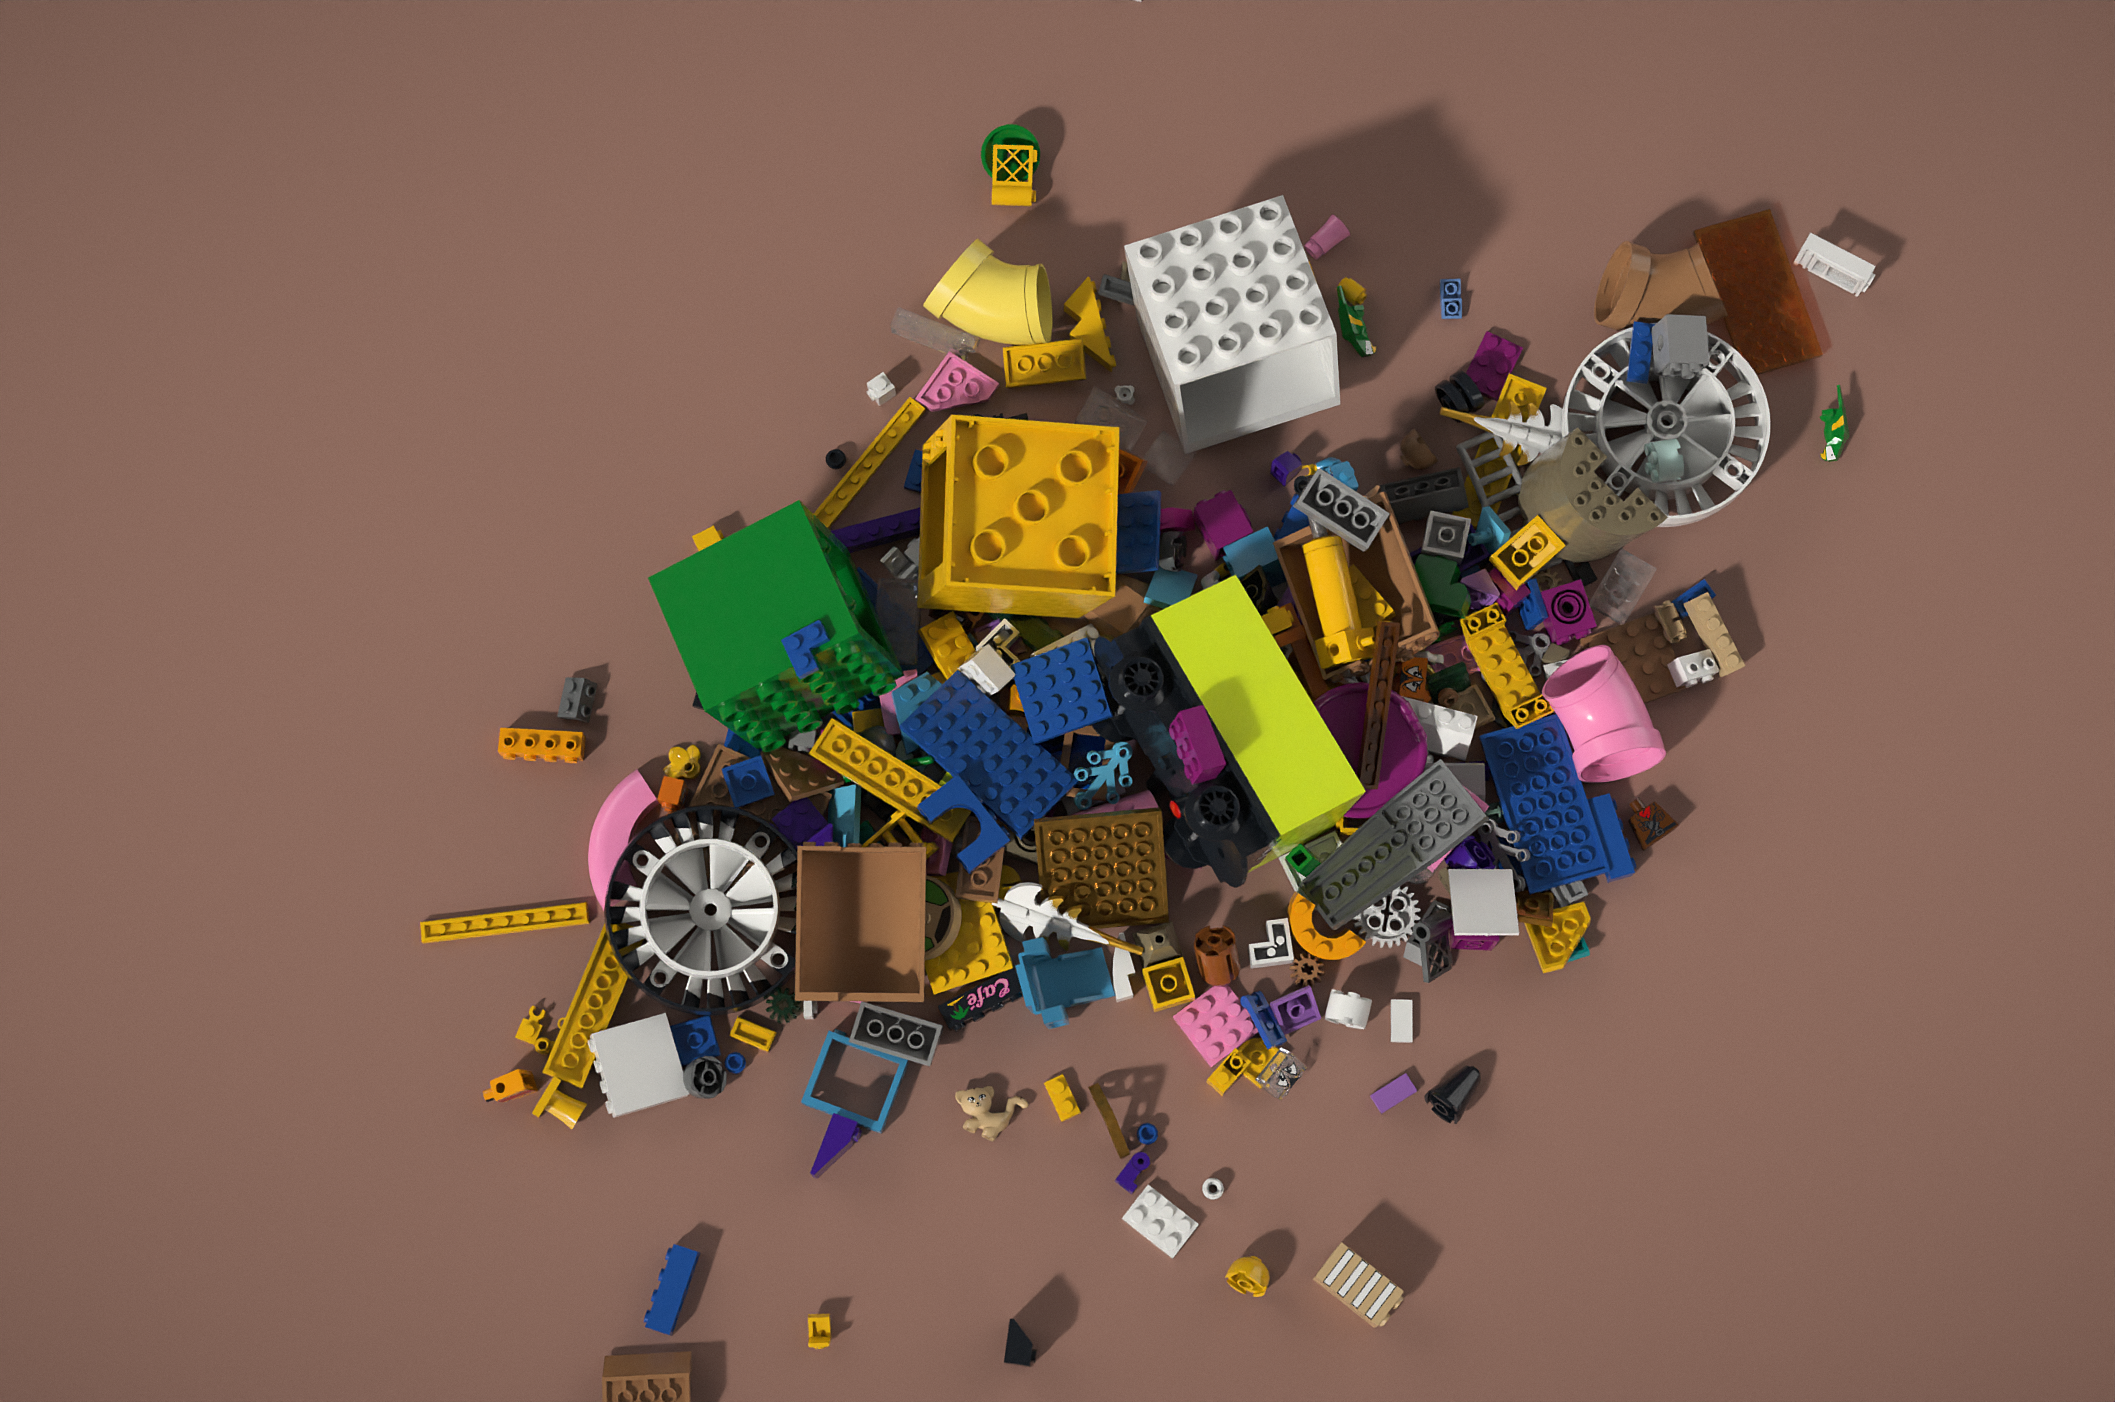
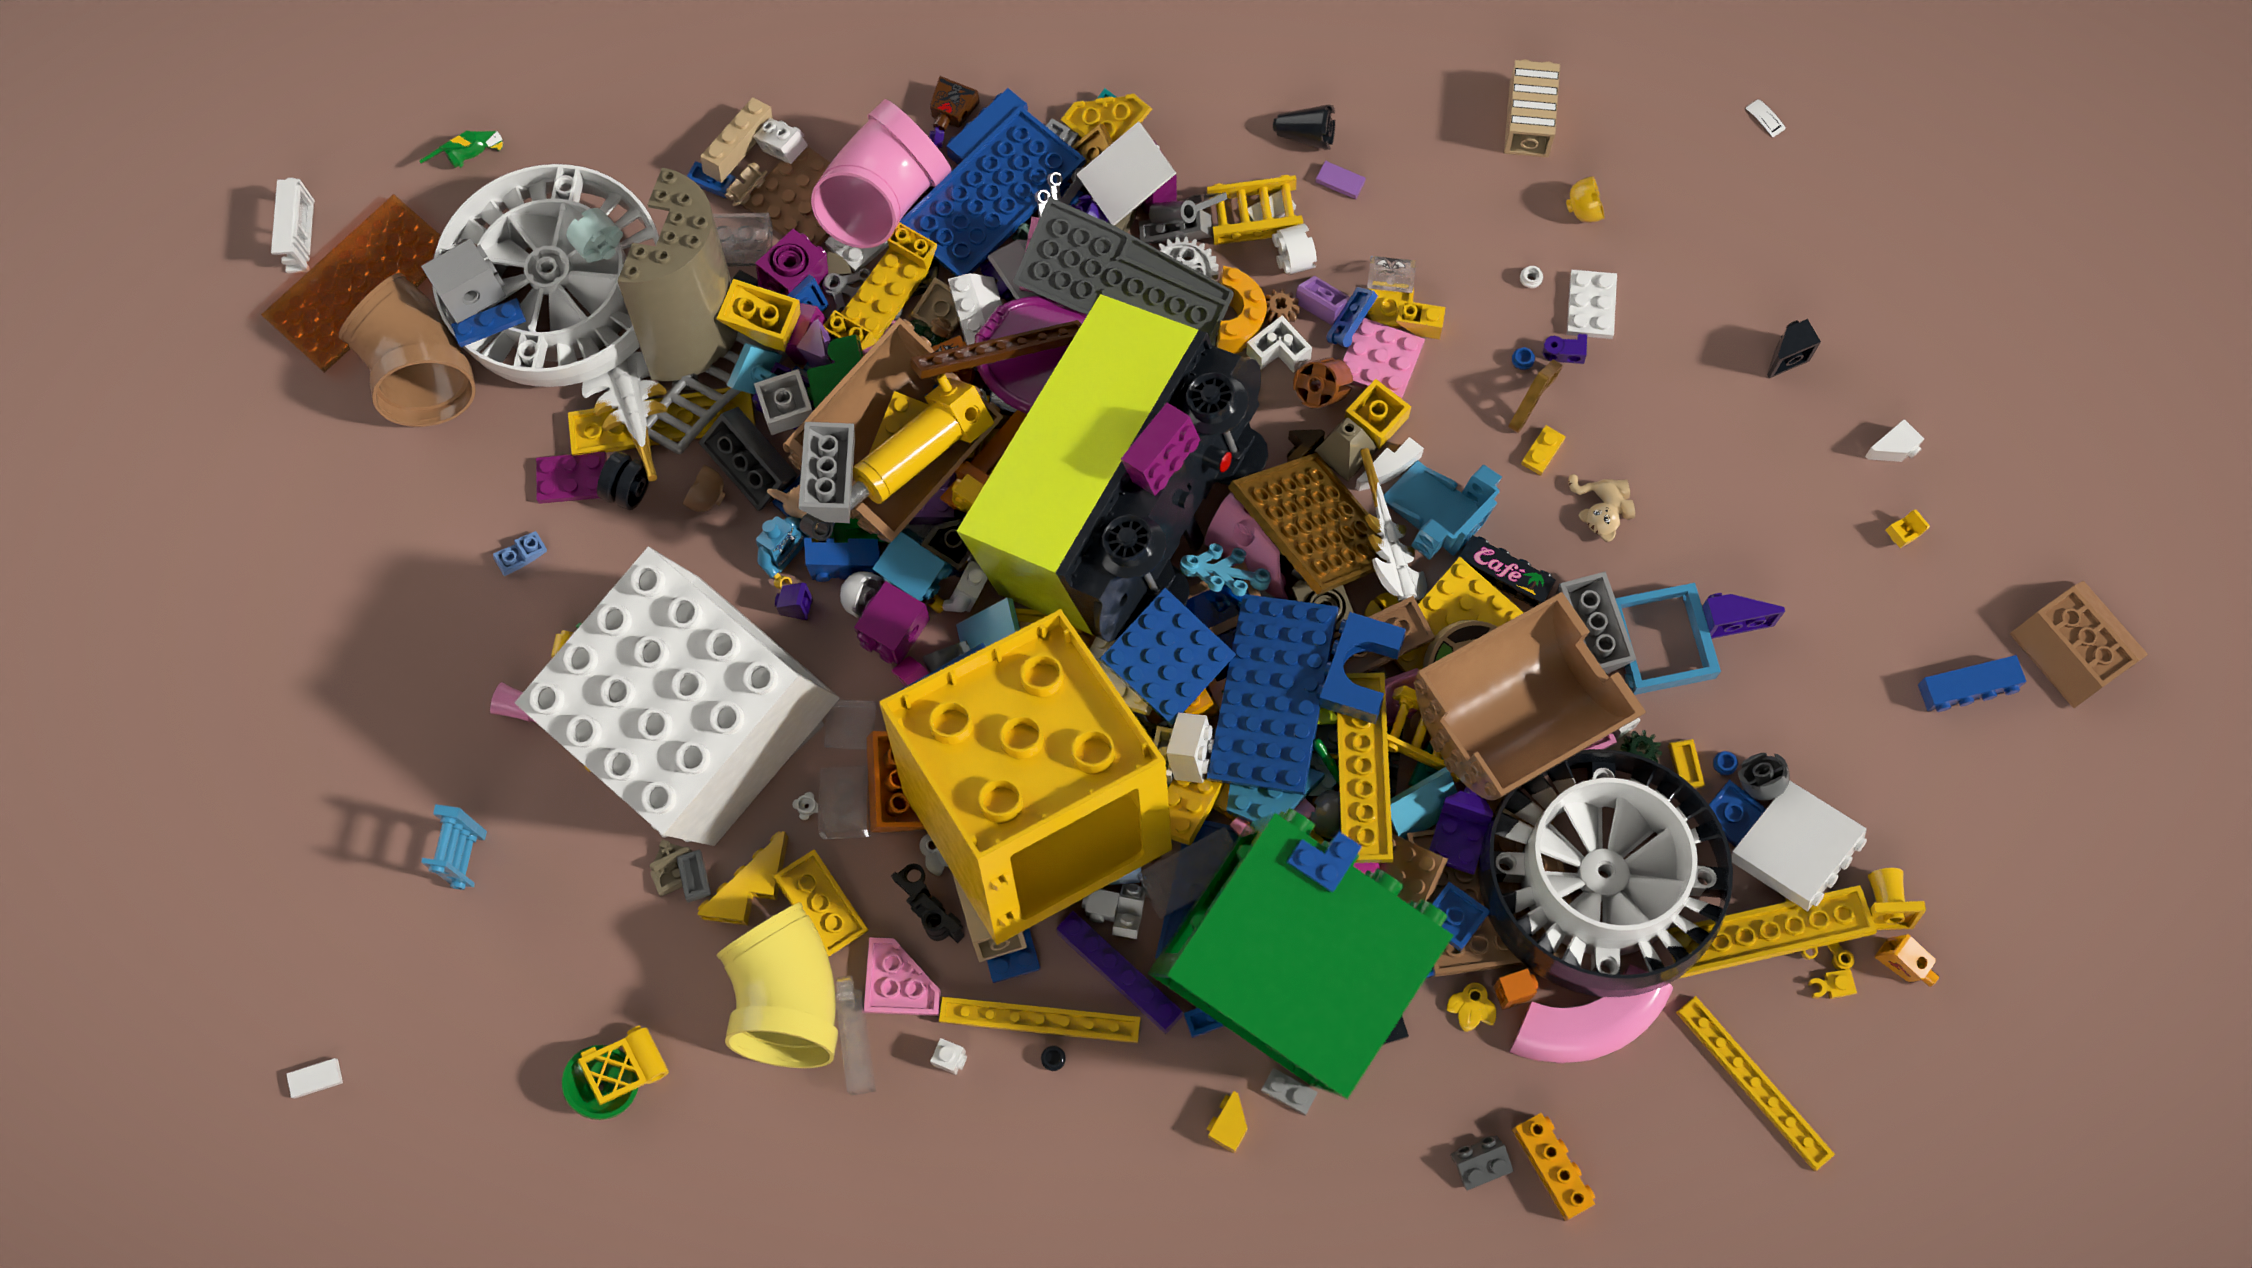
camera: 120 degrees left, 5 degrees down
none -> dark azure fence [421,804,487,890]
none -> white cylinder [840,571,884,619]
none -> dark purple plate [929,127,944,148]
none -> yellow fence [1207,175,1303,245]
none -> dark brown slope [1286,429,1325,462]
none -> white slope [1865,419,1924,462]

